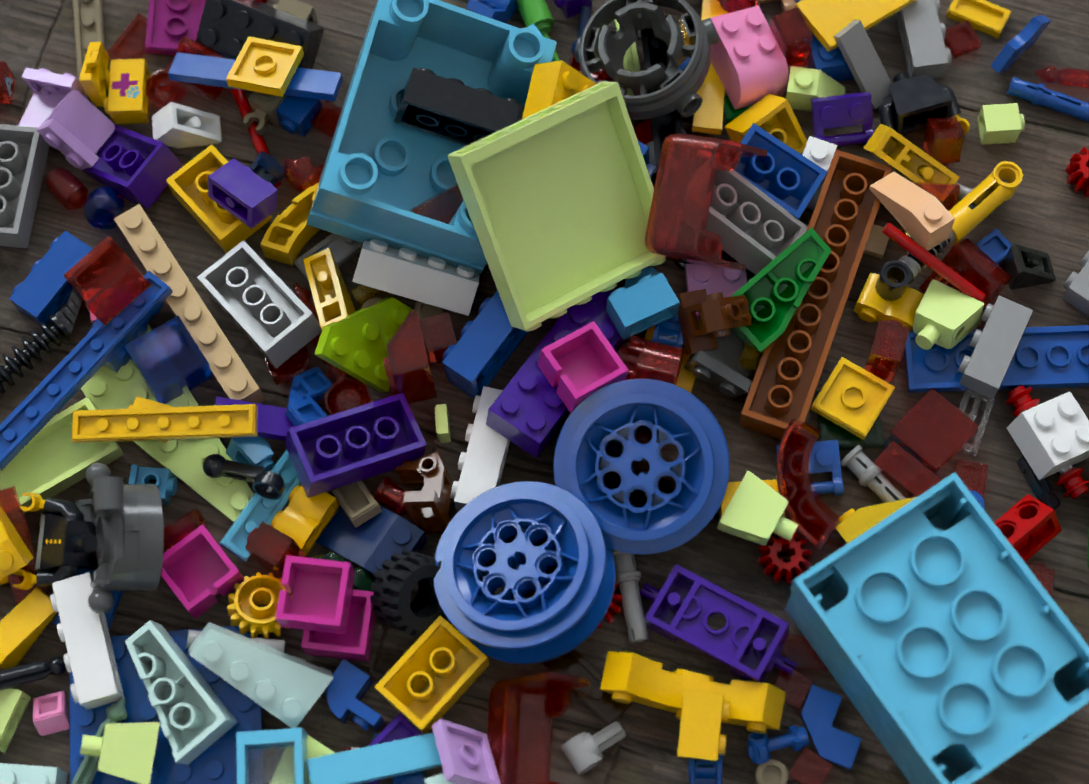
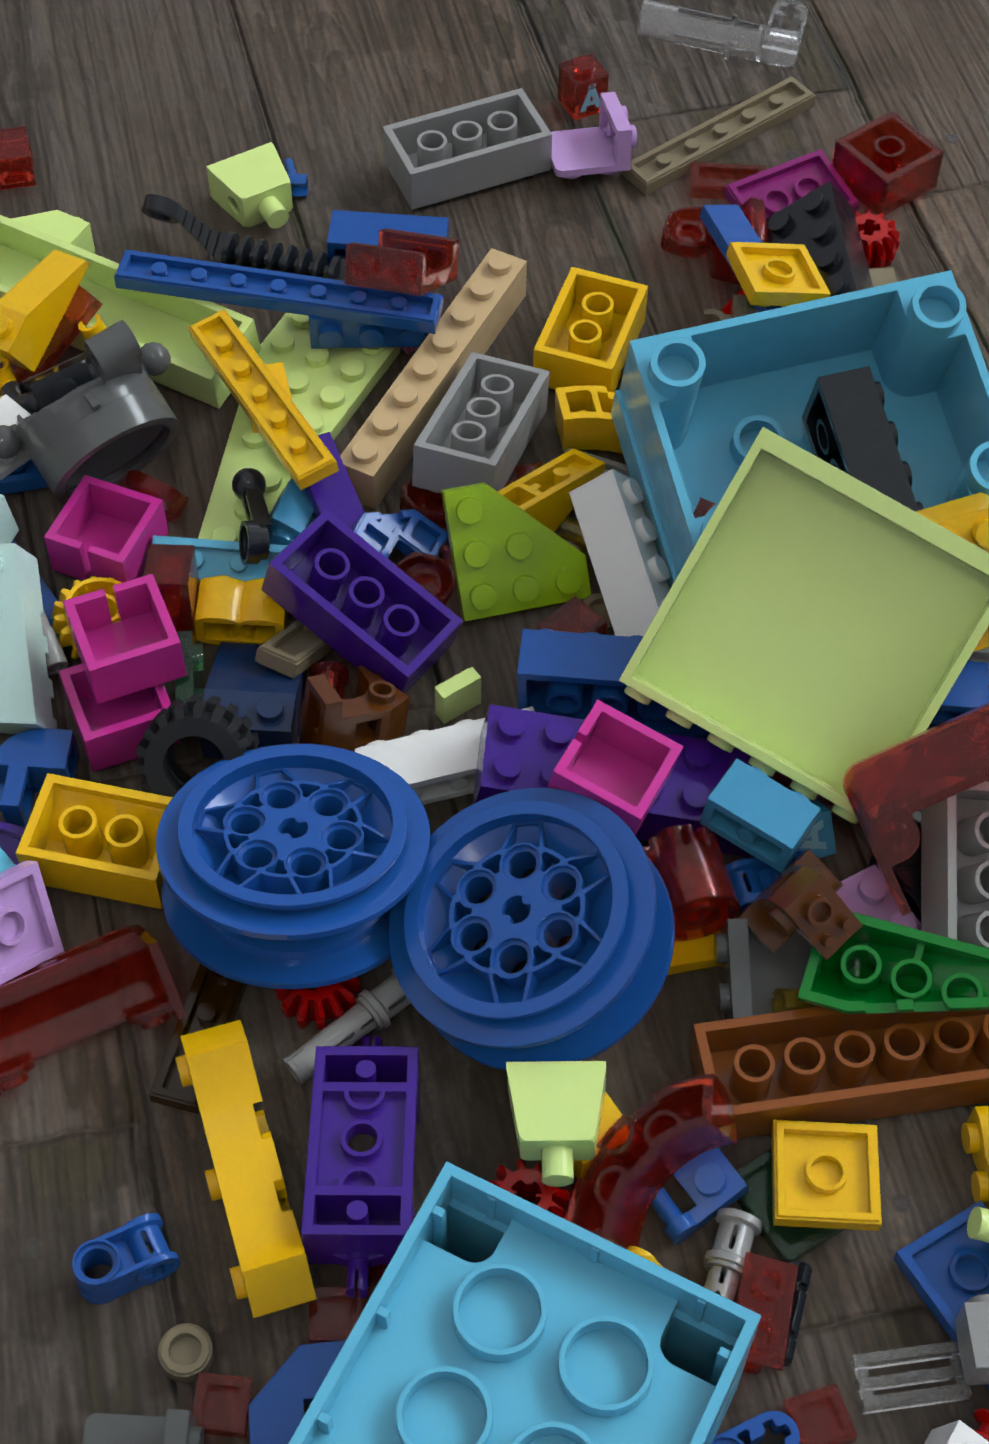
camera: 55 degrees right, 15 degrees down
lavender bracket [37,90,115,170] -> none
clear red brick [45,167,88,210] -> none
yellow wing [79,42,109,107] -> none
dark purple slope [82,124,183,209] -> none
clear blue head [84,187,125,230] -> none
yellow brick [104,59,151,124] -> none
clear blue piece [124,315,213,404] -> none
dark azure brick [128,464,177,505] -> none
white slope [152,102,222,148] -> none
dark purple brick [208,158,277,229] -> none
clear red slope [383,310,437,404] -> none
light grey axle [561,721,626,775] -> none
yellow brick [677,689,730,761] -> none
blue bar [746,725,809,764] -> none
clear red brick [864,320,910,382] -> none
clear red tile [890,388,979,473] -> none

